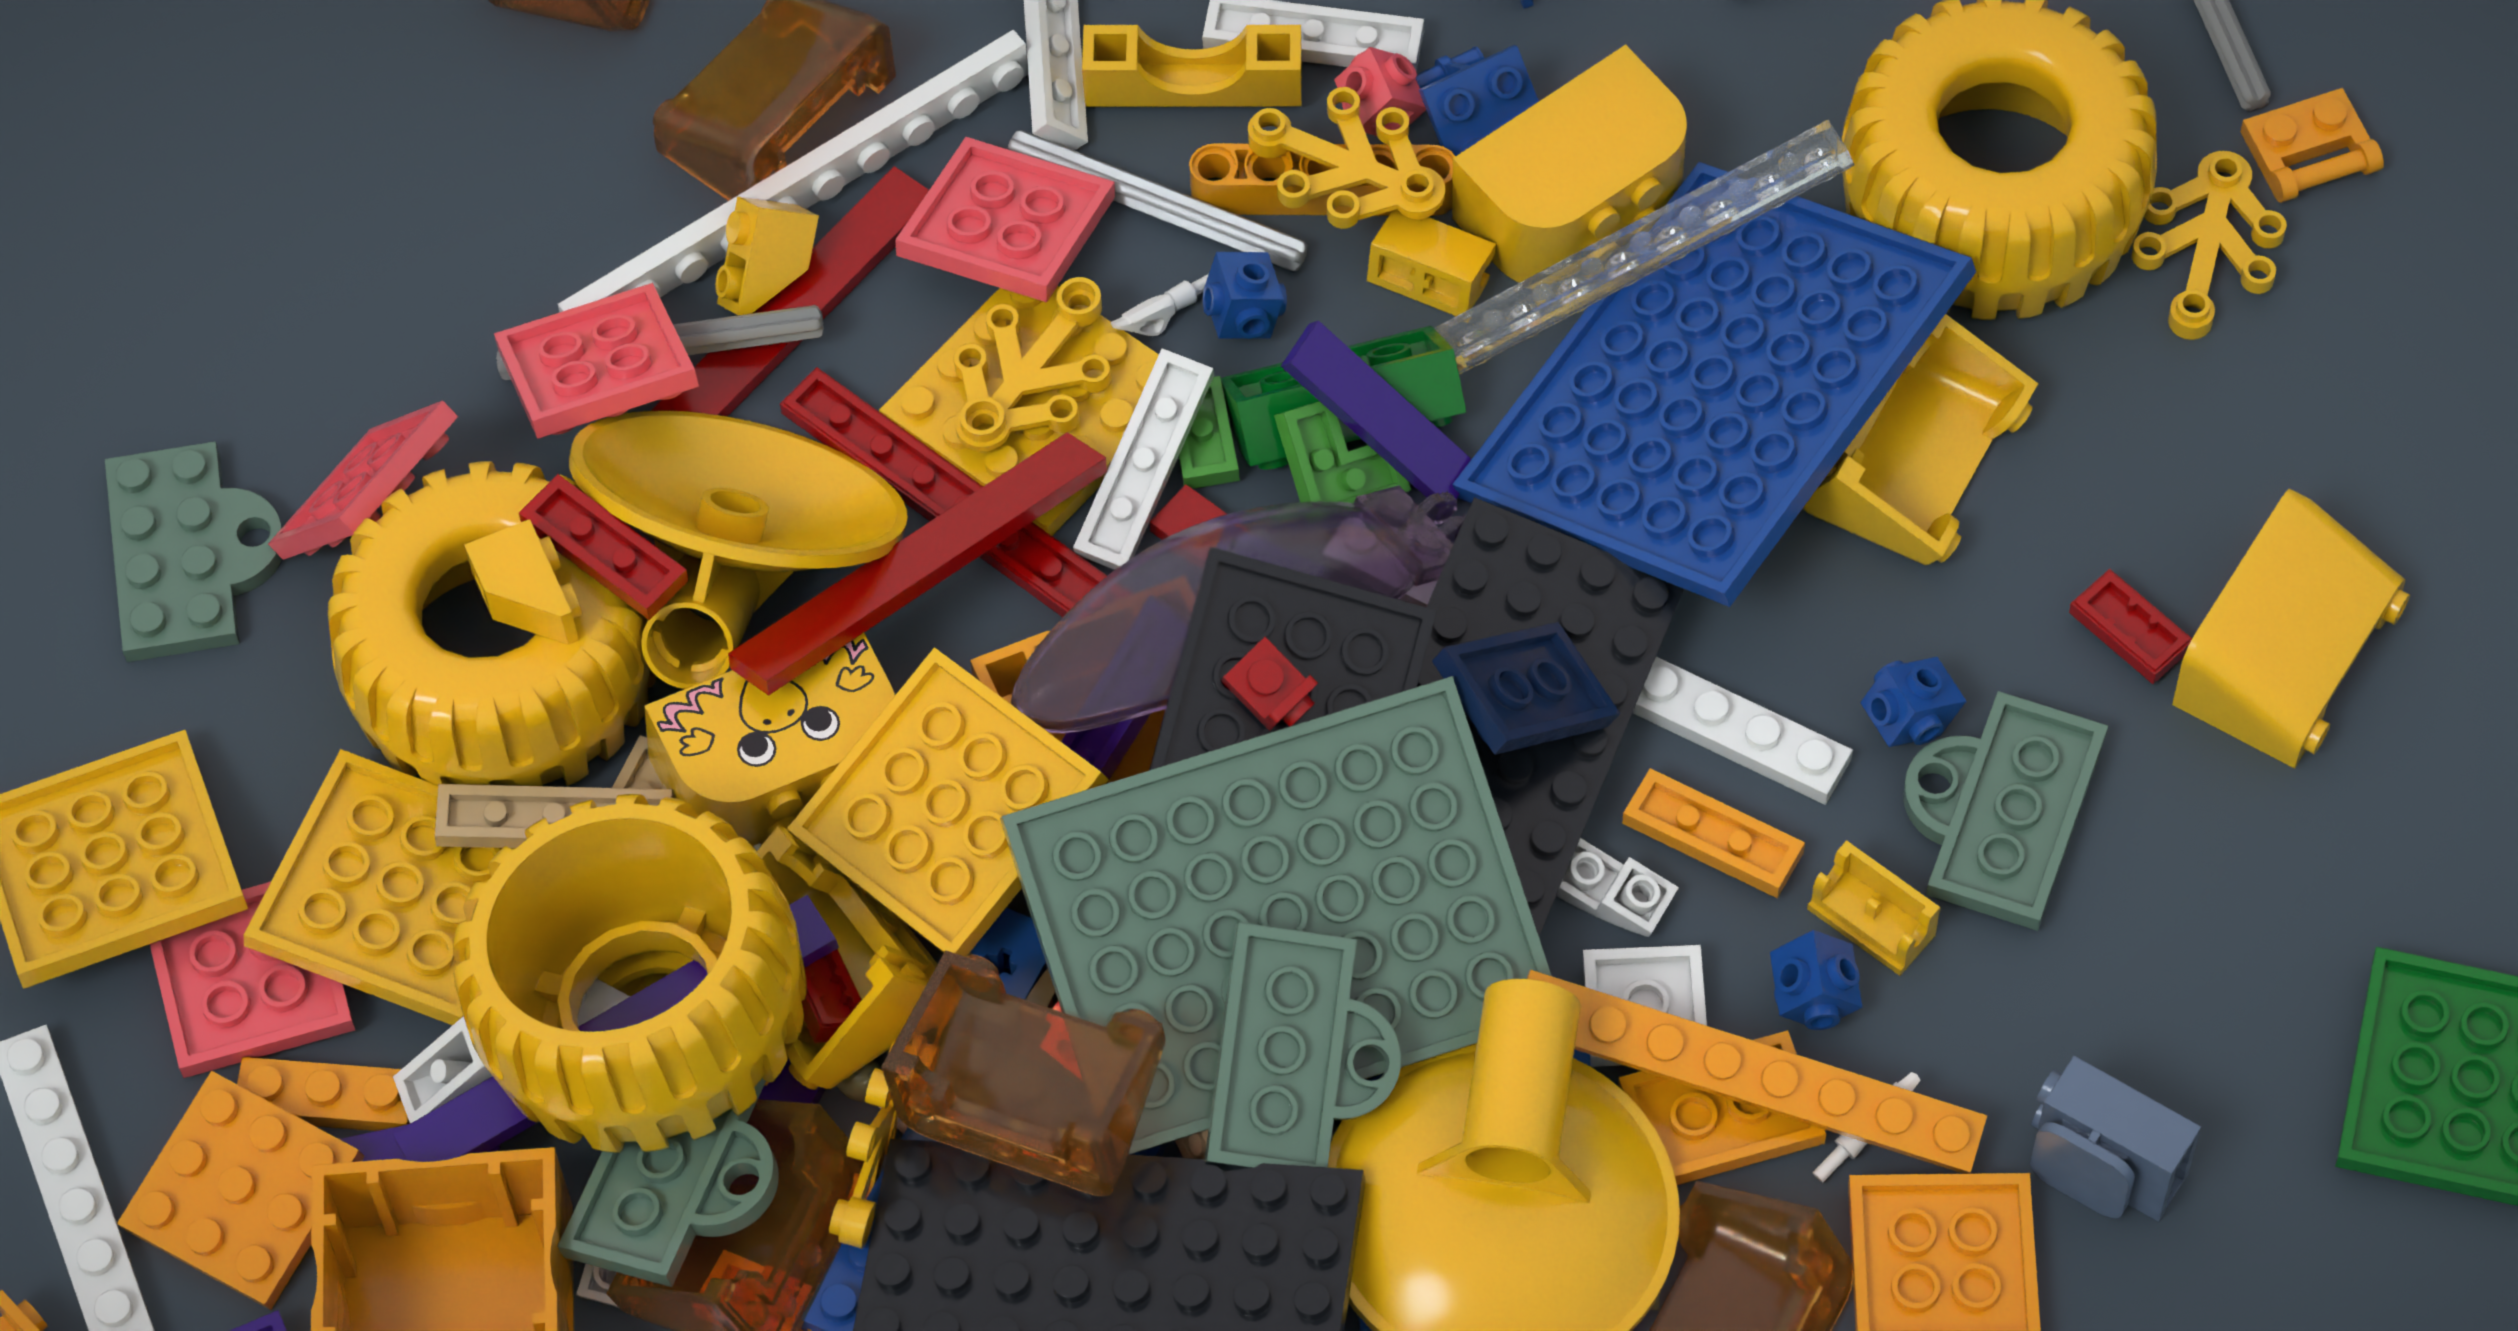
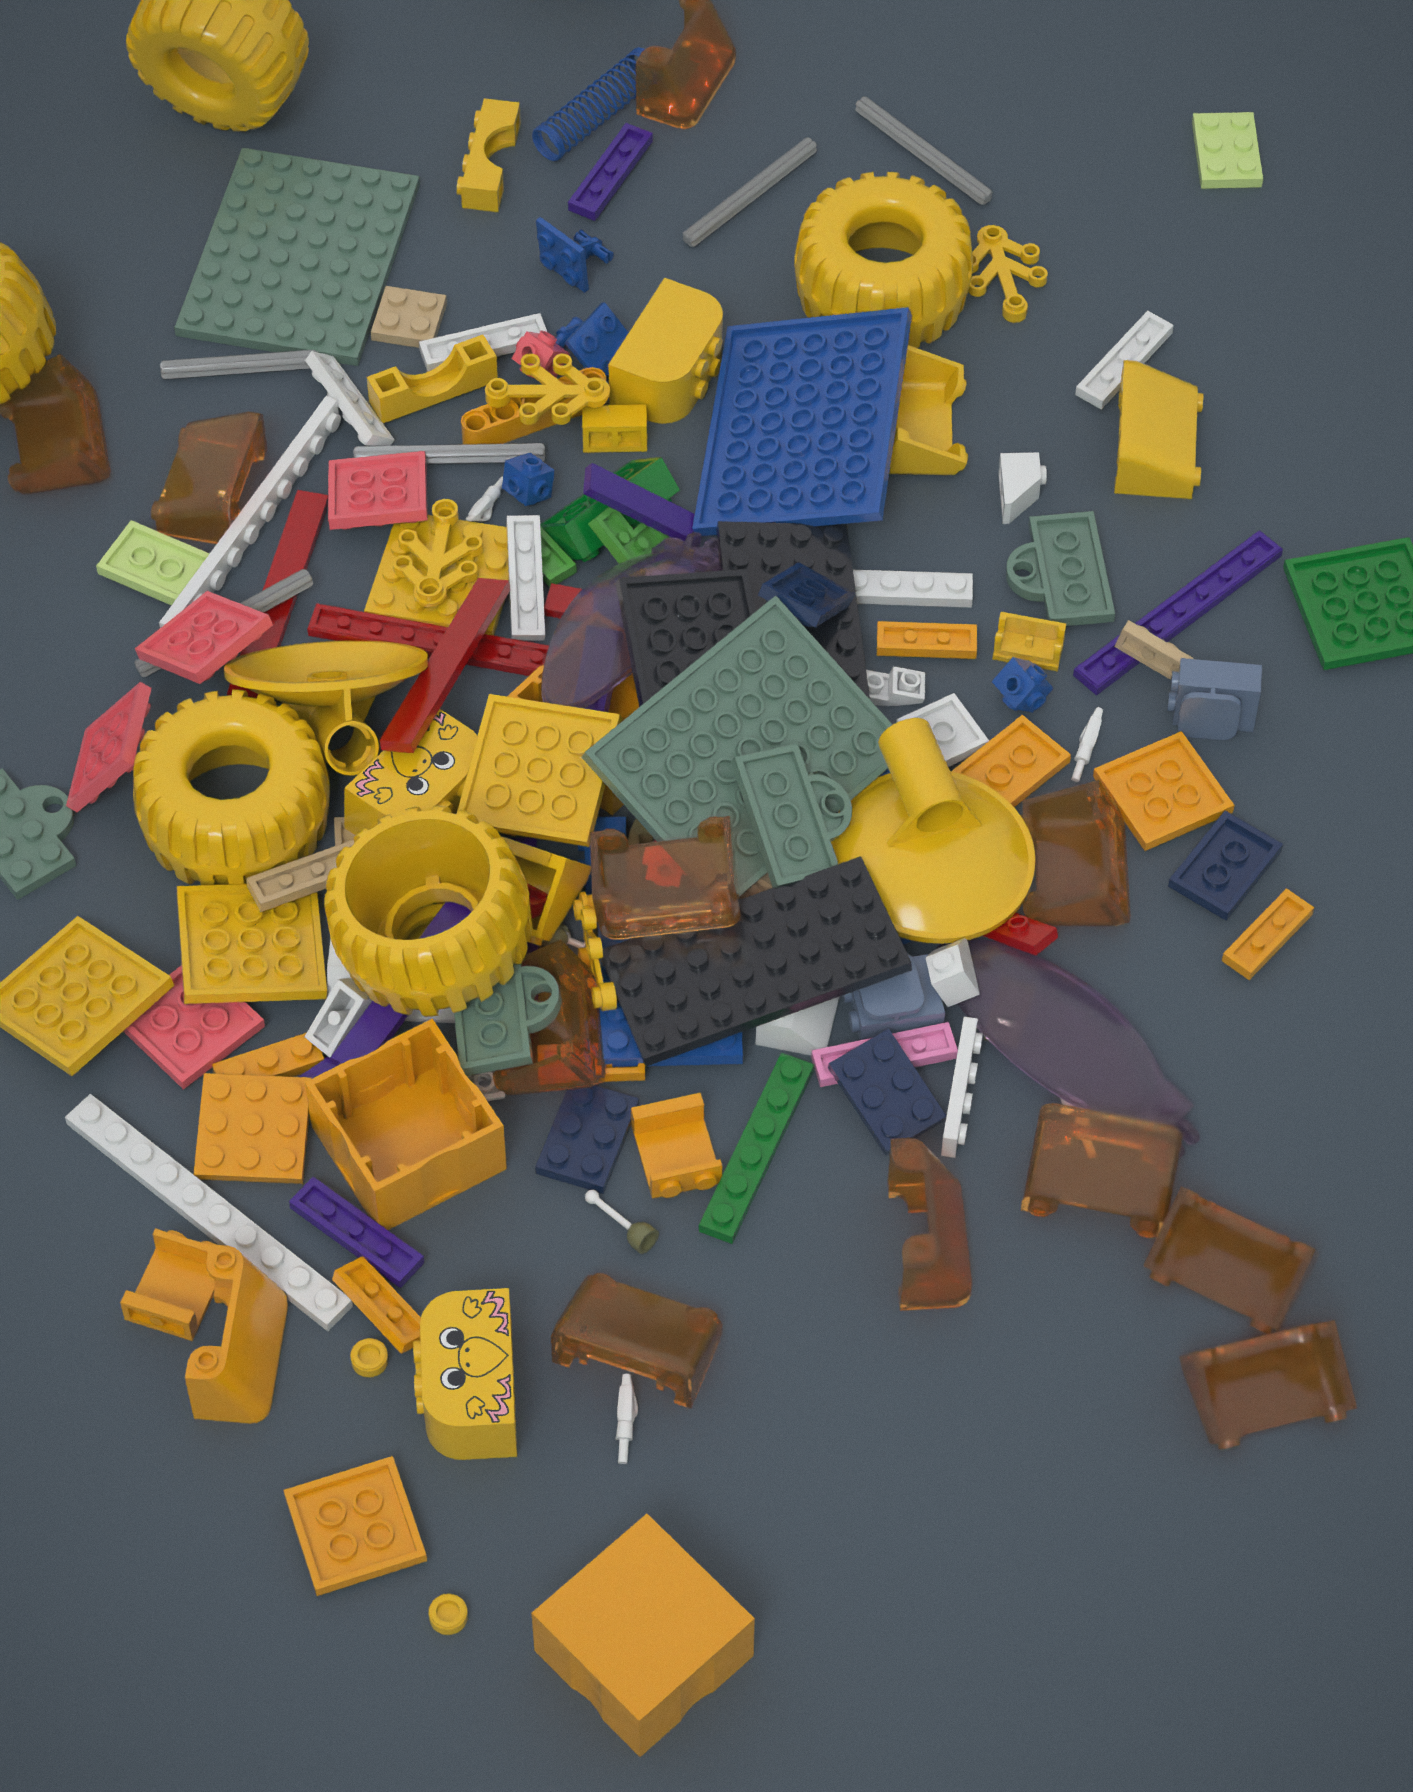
camera: 30 degrees left, 5 degrees down
yellow slope [464,519,582,644] -> none
red plate [518,474,689,620] -> none
yellow slope [715,196,819,315] -> none
red bracket [1221,637,1318,731] -> none
clear plate [1435,120,1855,375] -> none
light orange plate [1526,970,1987,1174] -> none
blue brick [1860,657,1966,747] -> none
red plate [2069,569,2192,684] -> none
light orange plate [2240,88,2384,203] -> none
none -> yellowish green plate [96,520,210,606]
none -> white slope [998,452,1046,524]
none -> dark purple tile [1073,530,1283,696]
none -> white plate [1075,311,1174,410]
none -> tan plate [1114,620,1194,680]

